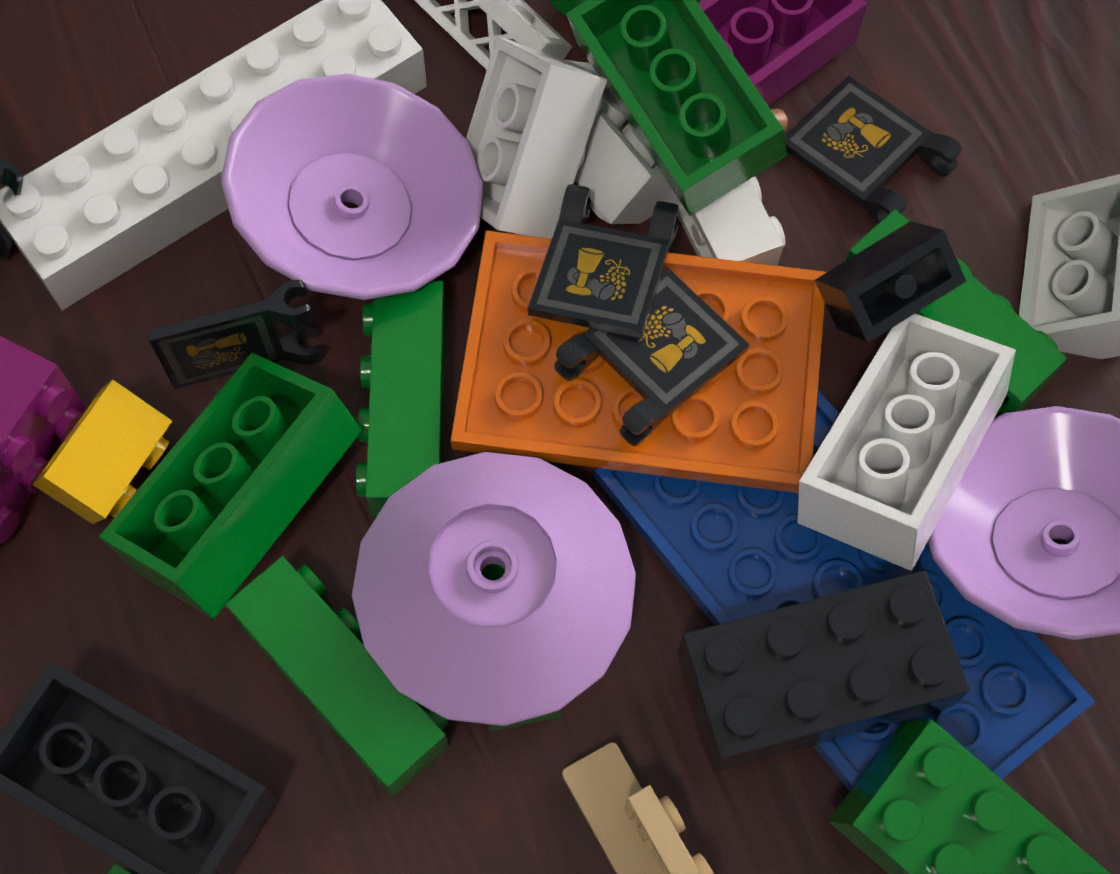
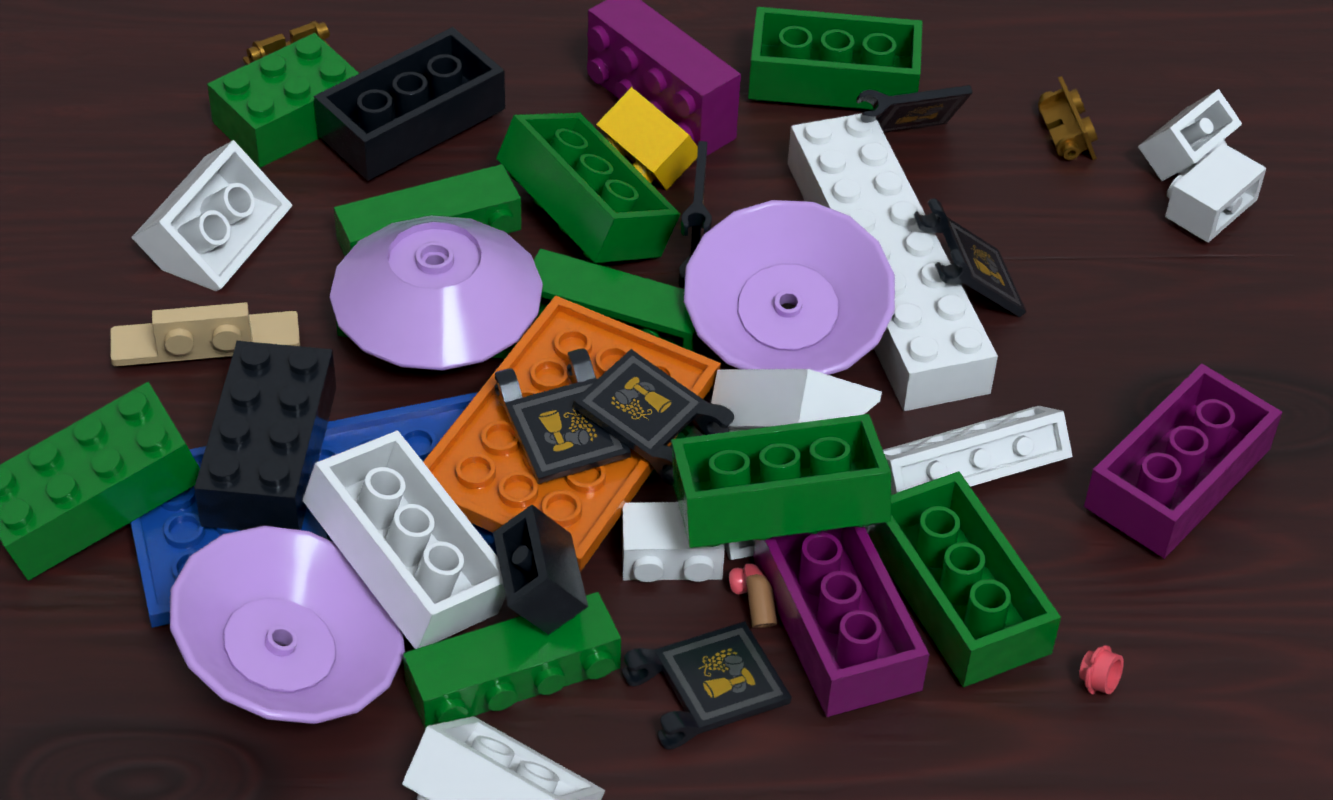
camera: 110 degrees right, 20 degrees down
none -> black flag [913,198,1026,317]

